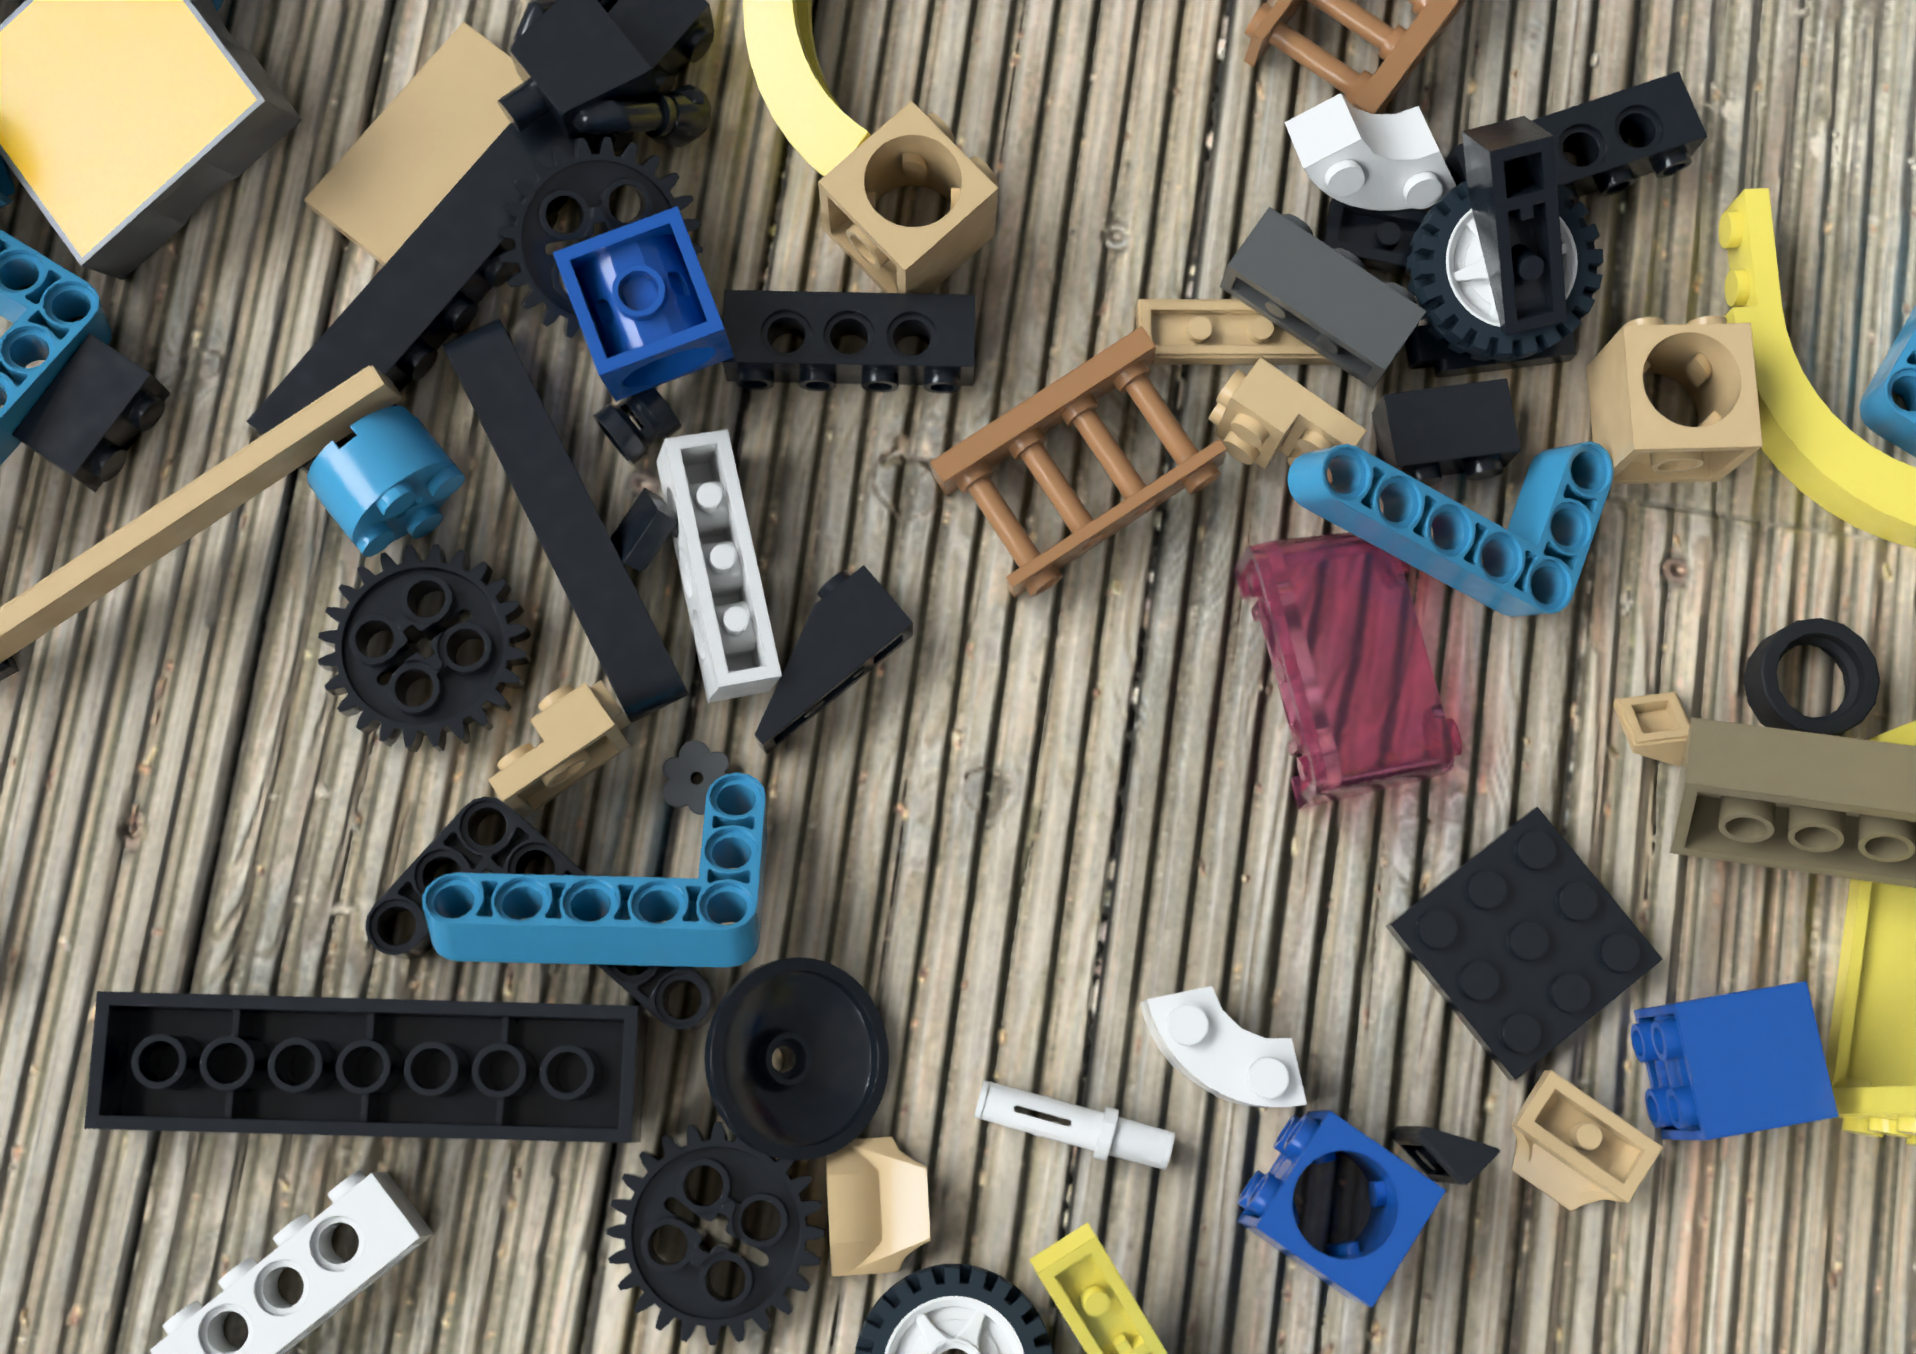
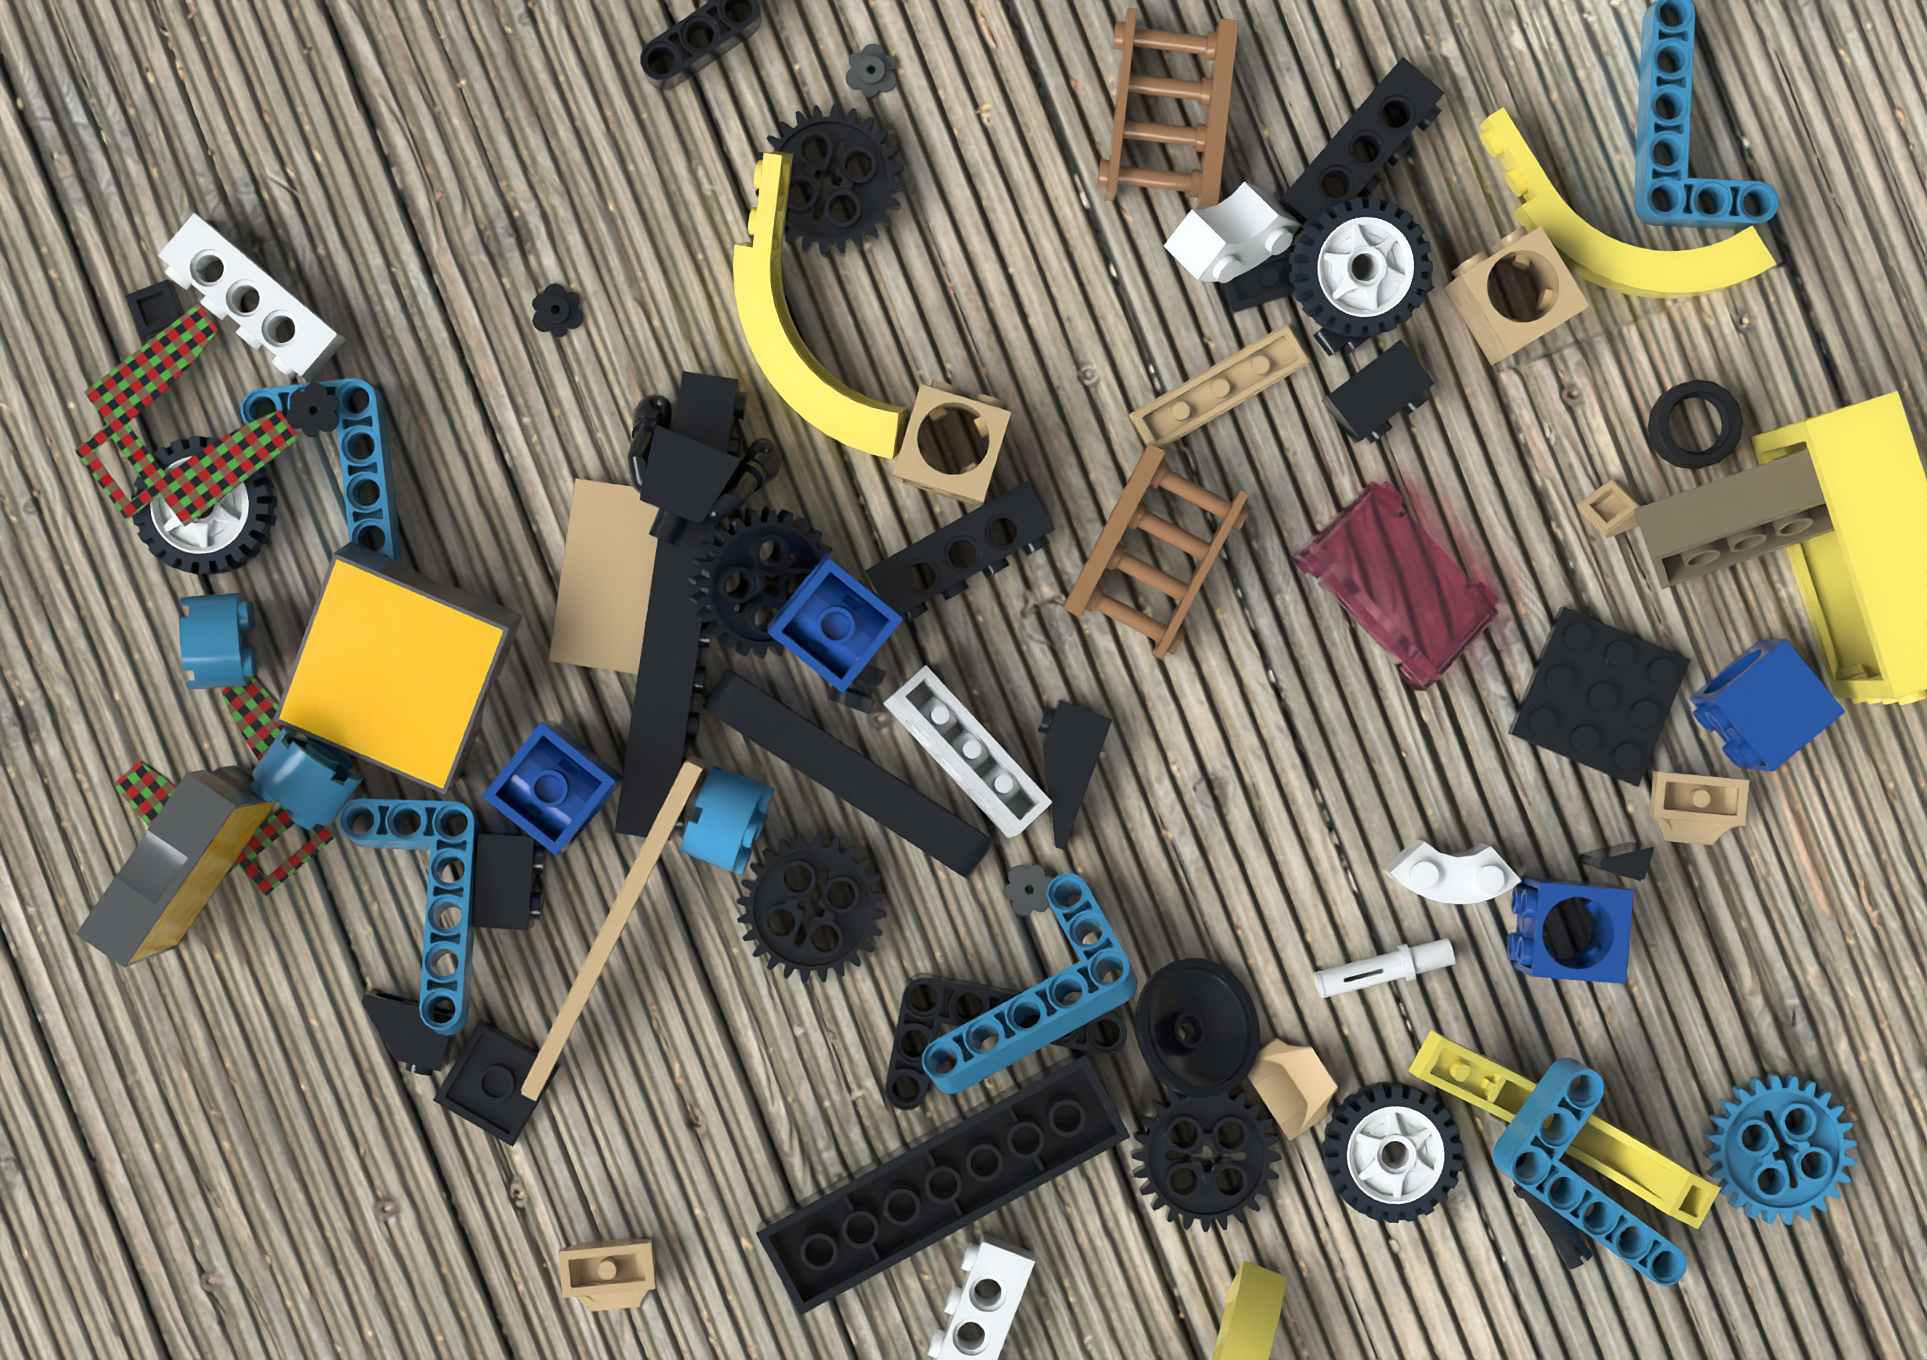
camera: 20 degrees left, 10 degrees up
tan plate [488,680,631,818] -> none
black tile [610,487,677,572] -> none
tan plate [1208,357,1367,485] -> none
dark grey brick [1219,207,1426,389] -> none
dark azure beam [1287,441,1614,617] -> none
black slope [1462,116,1567,336] -> none
none -> blue brick [482,721,623,855]

